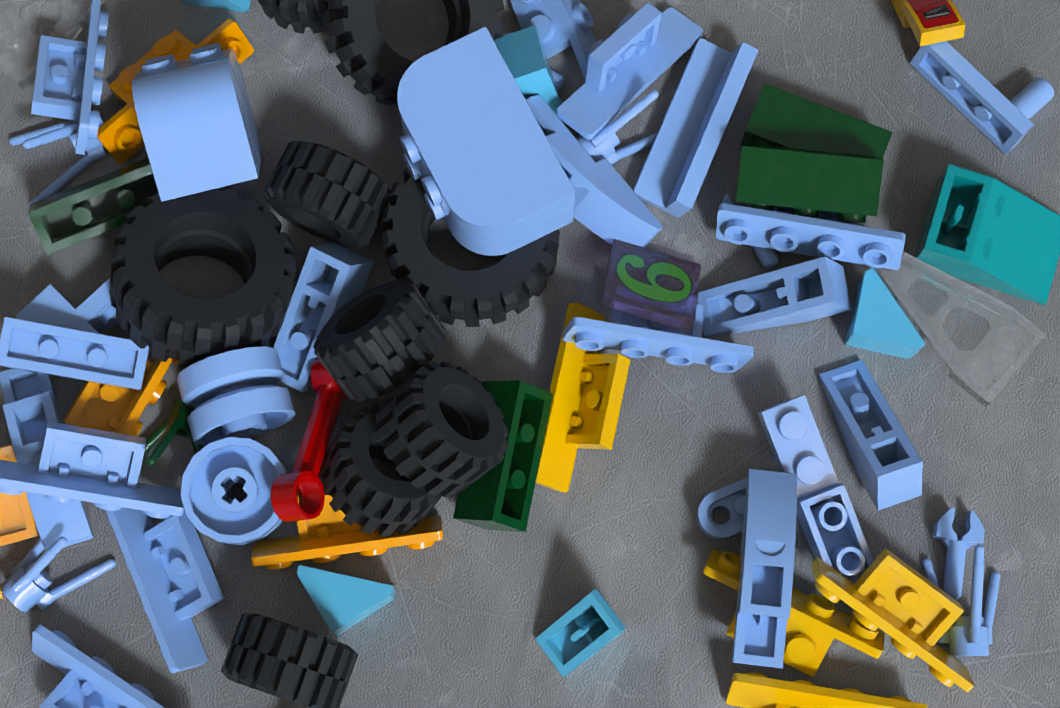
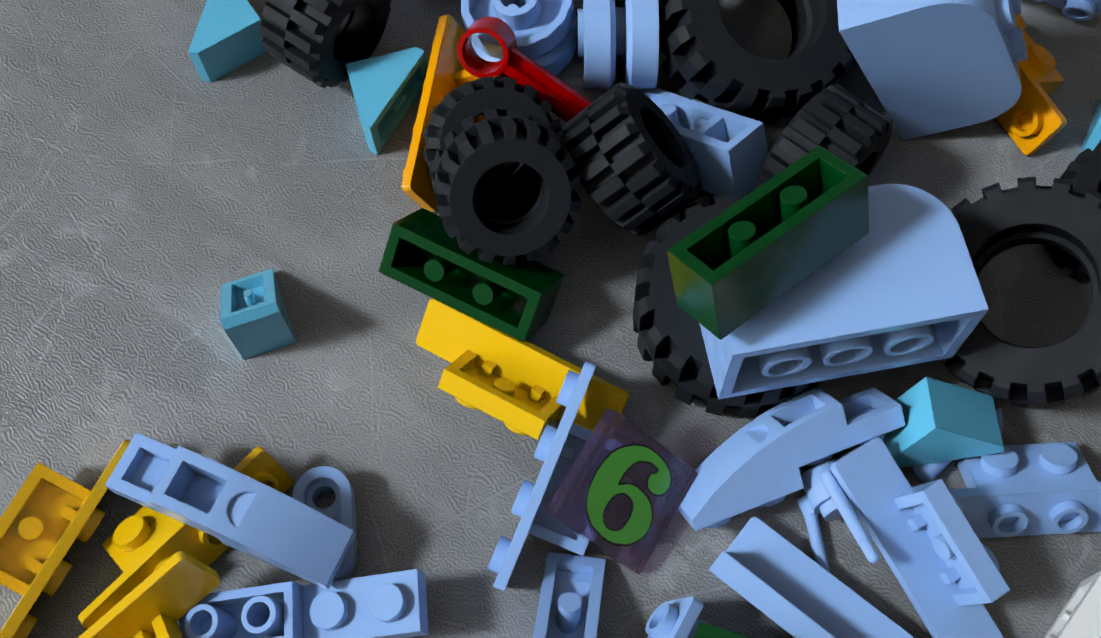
camera: 110 degrees right, 10 degrees down
none -> dark green brick [667,145,869,340]

